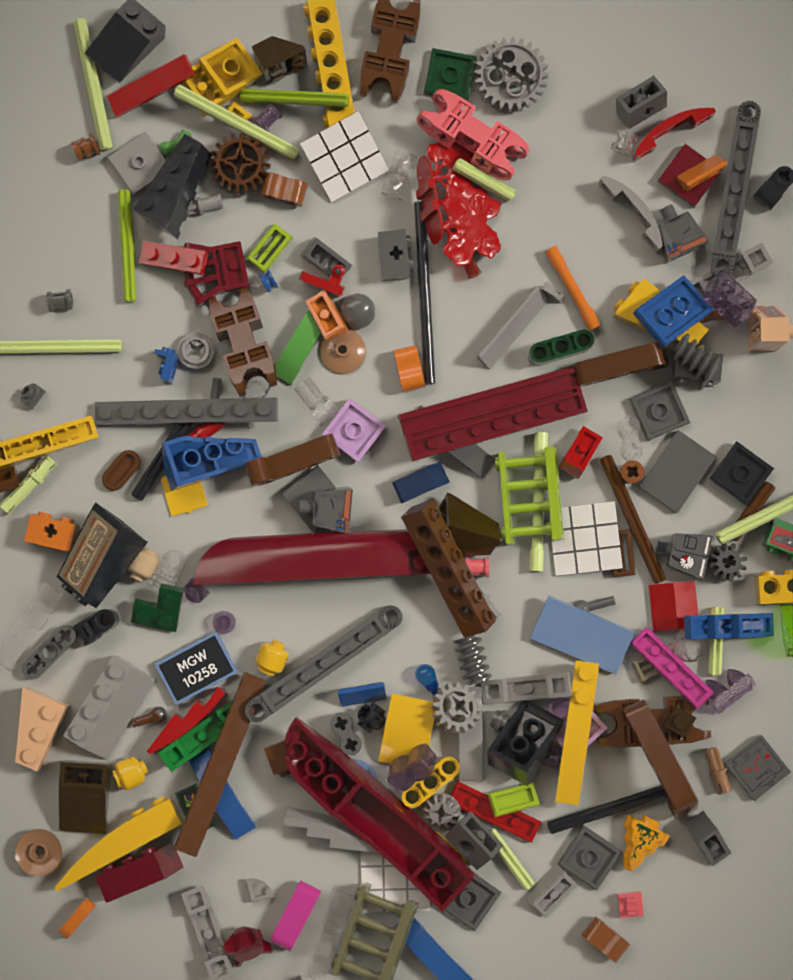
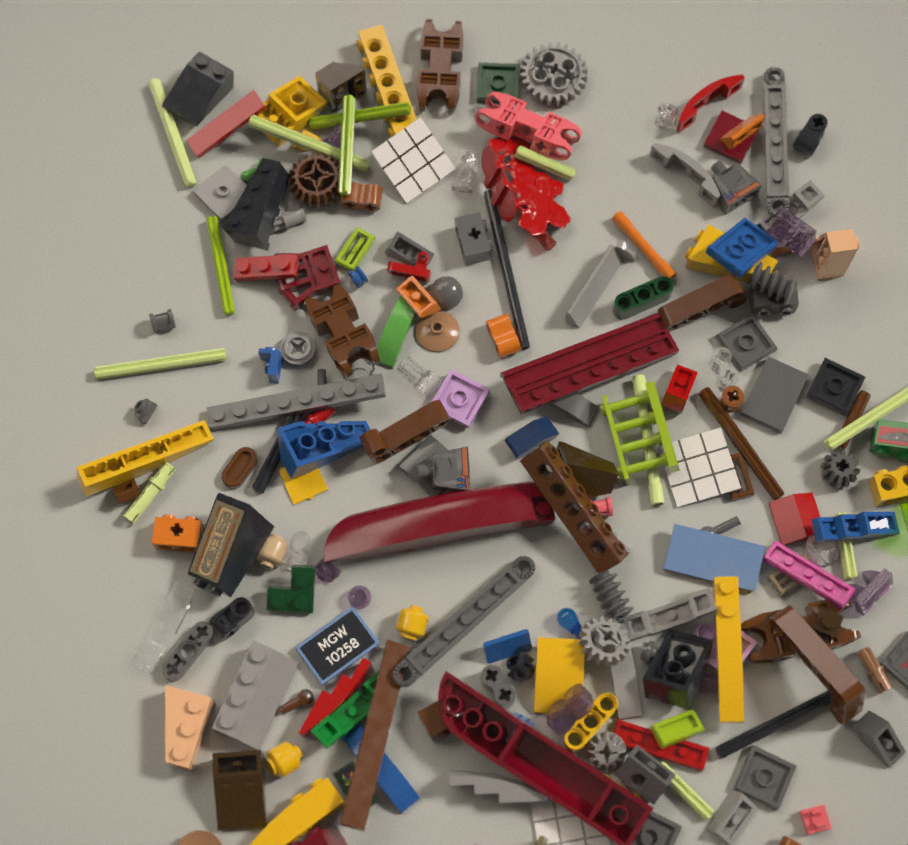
camera: 10 degrees left, 15 degrees down
dark orange bush [71,133,100,162] -> none
dark grey brick [616,76,667,129] -> none
light orange rock [623,814,670,871] -> none
dark grey torso [655,533,713,580] -> none
none -> lime axle [338,95,355,196]

